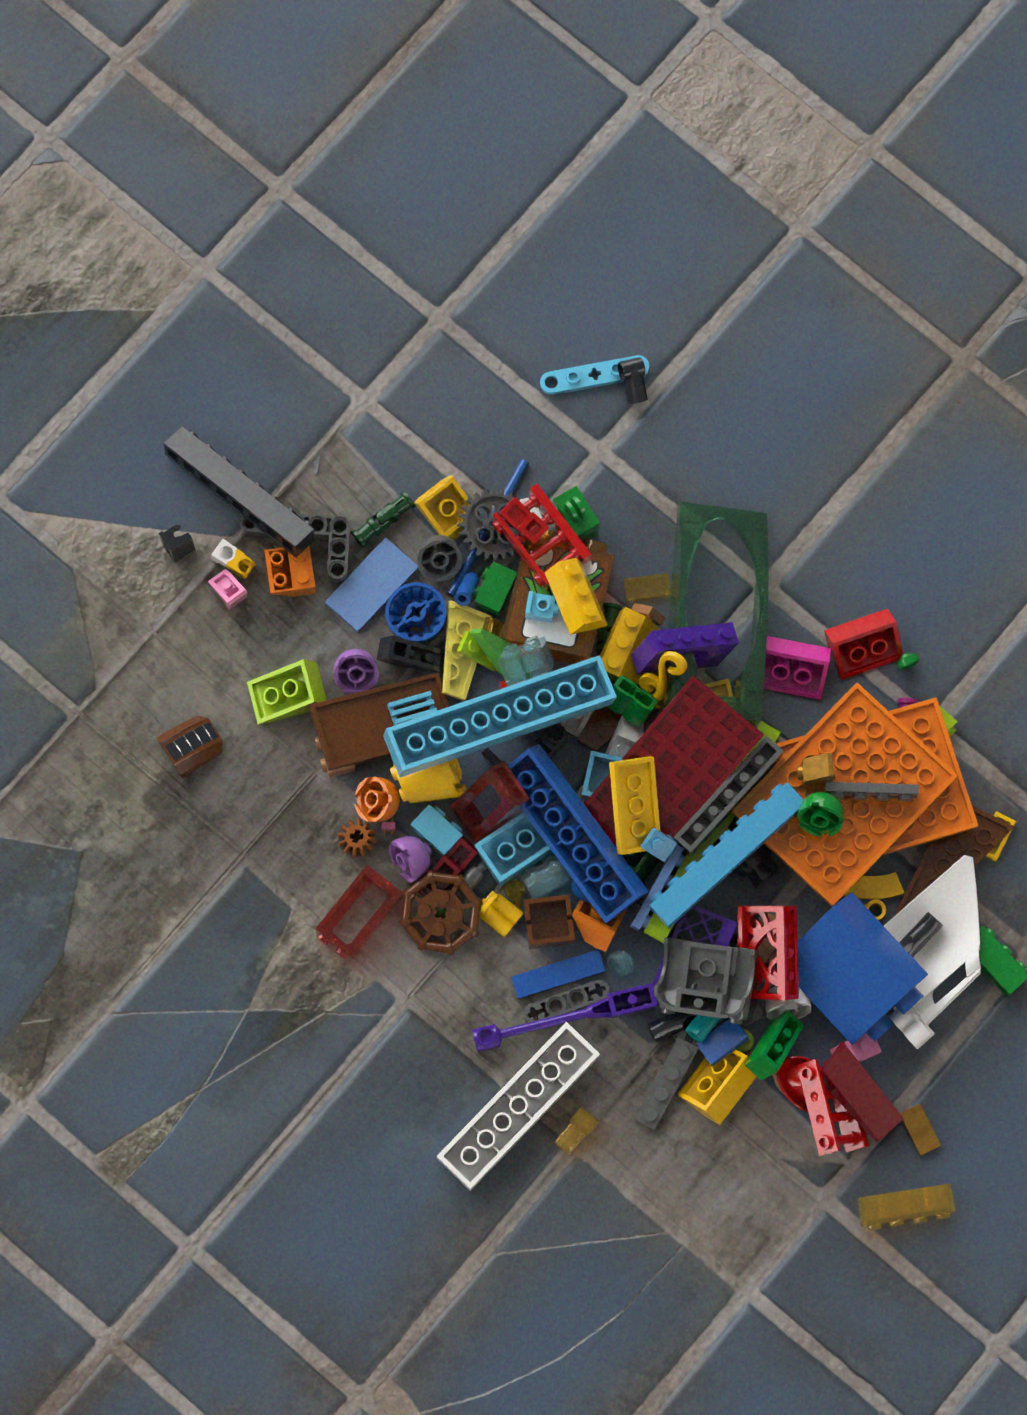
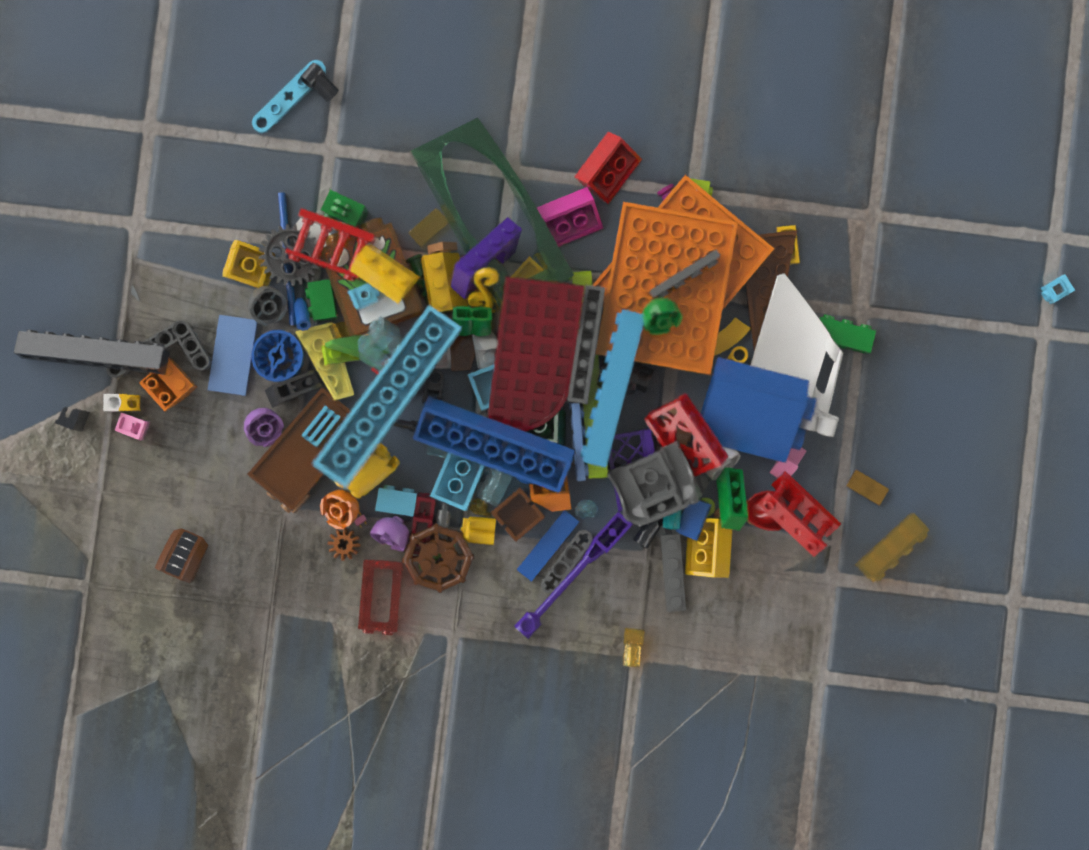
camera: 30 degrees left, 10 degrees up
lime slope [247,659,327,725] -> none
dark green piece [351,491,416,547] -> none
white brick [437,1022,600,1191] -> none
clear red piece [451,761,530,843] -> none
red slope [498,497,550,544] -> none
yellow plate [609,756,660,855] -> none
dark azure bracket [640,827,677,862] -> none
pearl gold slope [797,753,834,787] -> none
dark red slope [820,1042,904,1142] -> none
green tile [897,653,920,671] -> none
black piece [899,912,943,957] -> none

